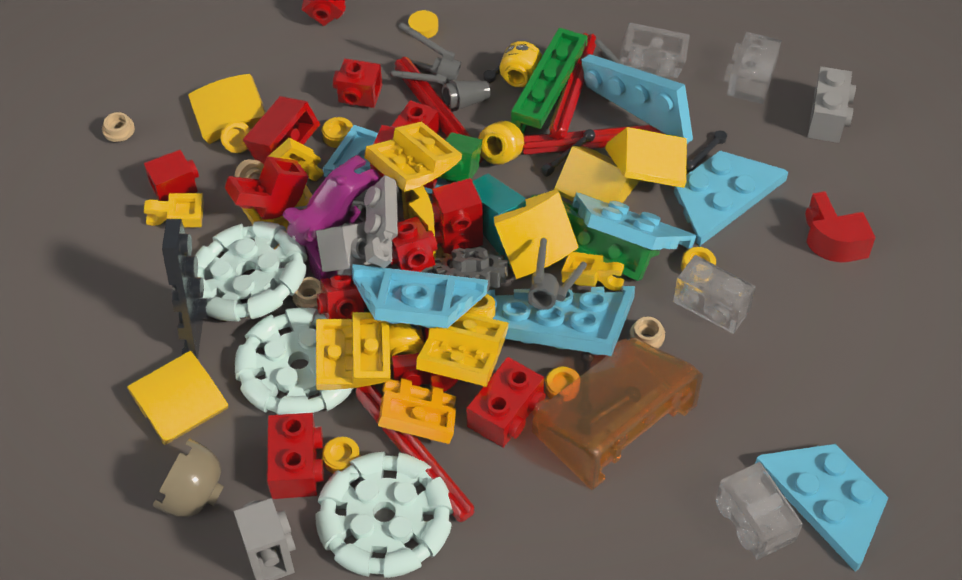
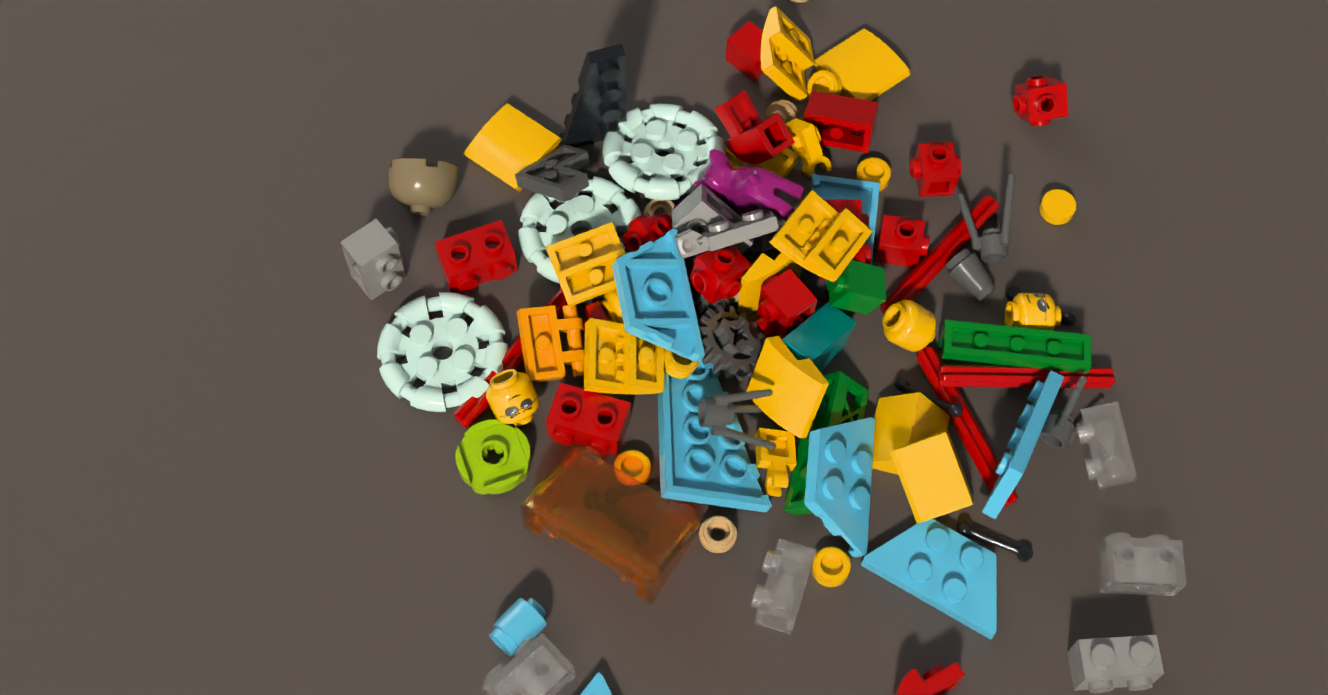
camera: 70 degrees right, 10 degrees up
yellow plate [144,193,204,227] -> none
yellow tile [322,437,360,474] -> none
none -> lime plate [455,419,531,495]
none -> yellow head [486,369,540,426]
none -> medium azure brick [489,598,547,657]
none -> dark grey plate [515,144,590,202]
none -> yellow slope [761,6,815,102]

